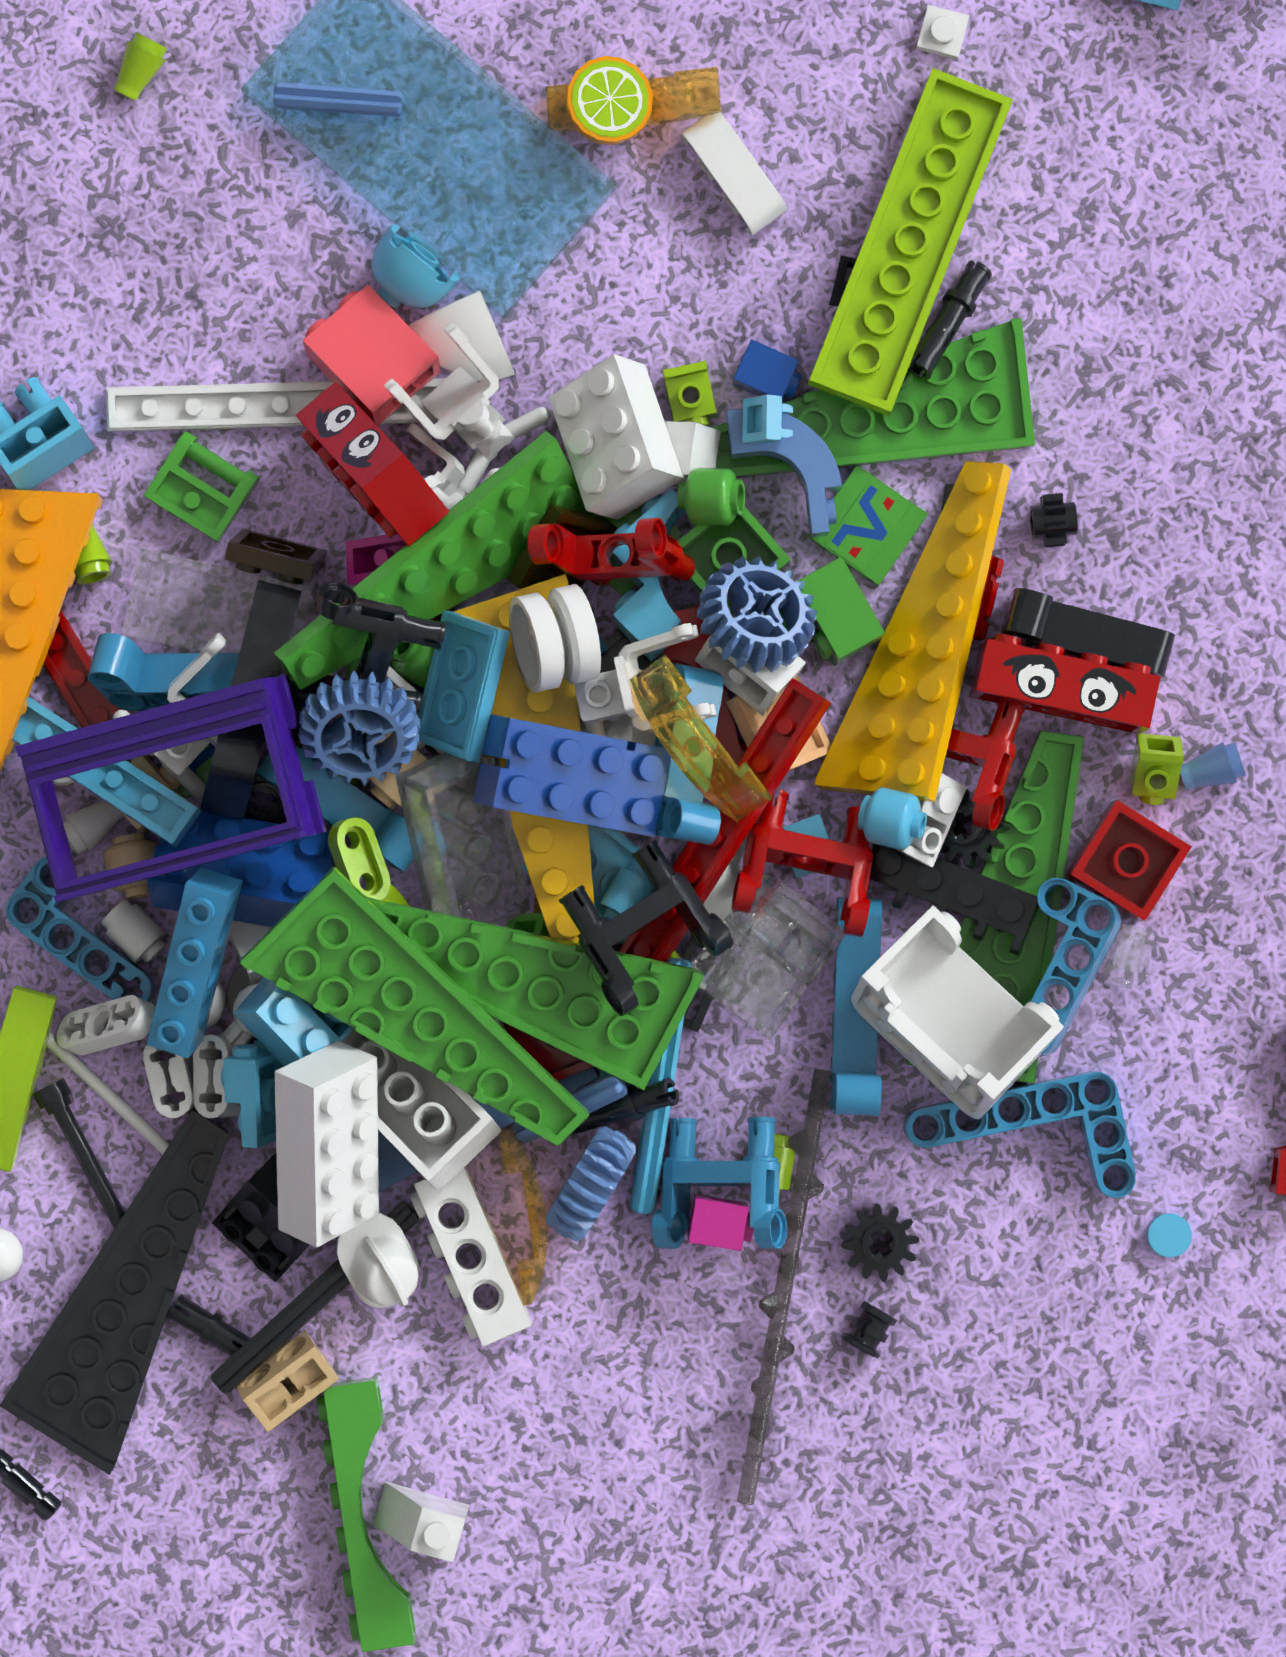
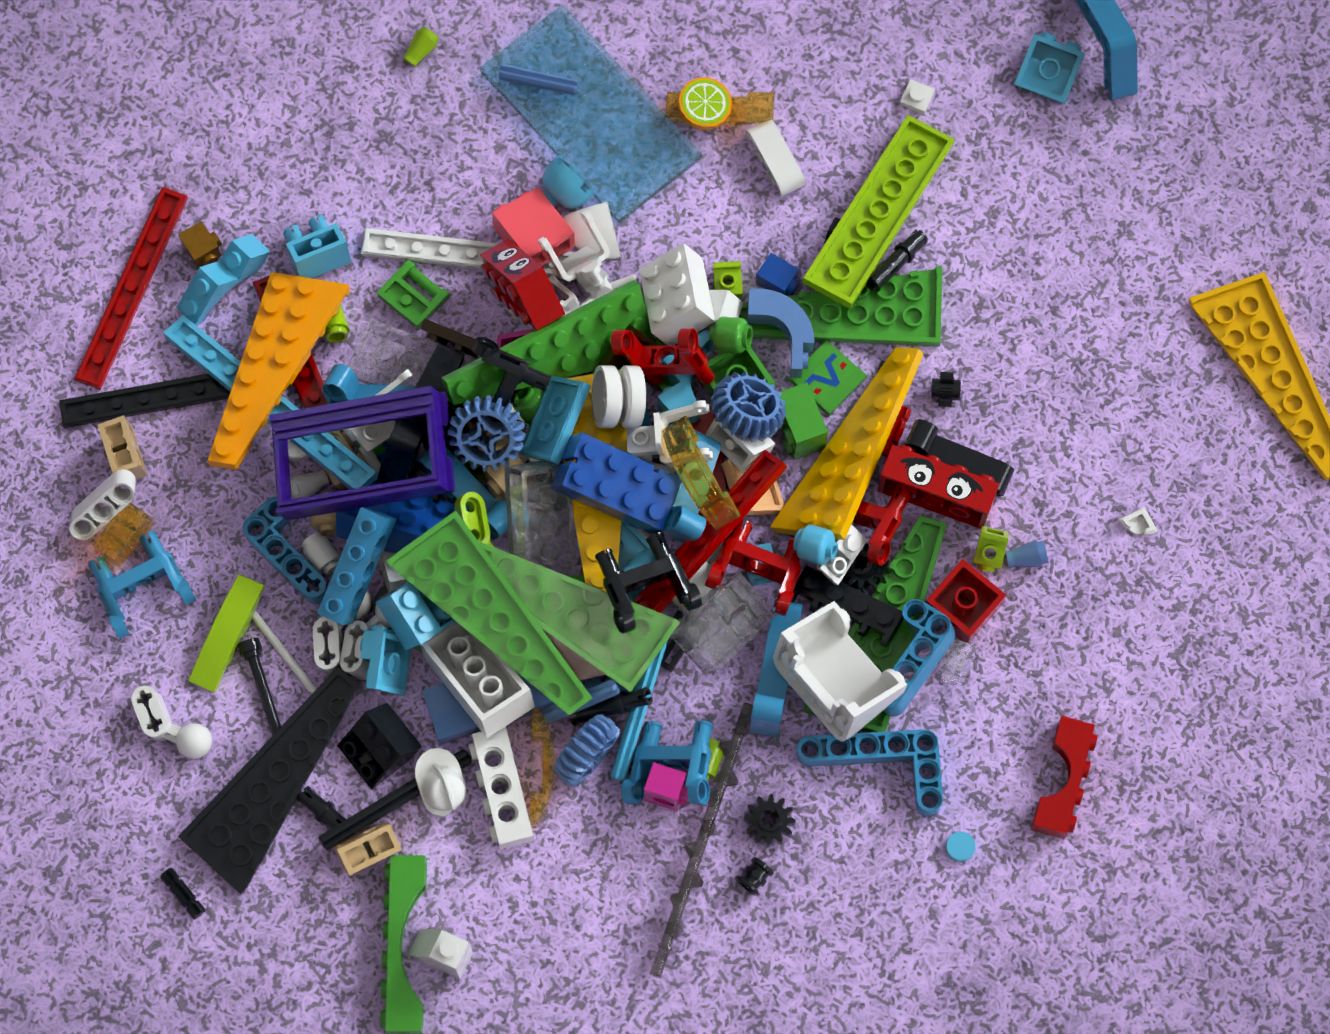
camera: 15 degrees right, 15 degrees down
white beam [57,995,155,1055] -> none
white brick [274,1041,379,1248] -> none
medium azure tile [742,395,793,445] -> none

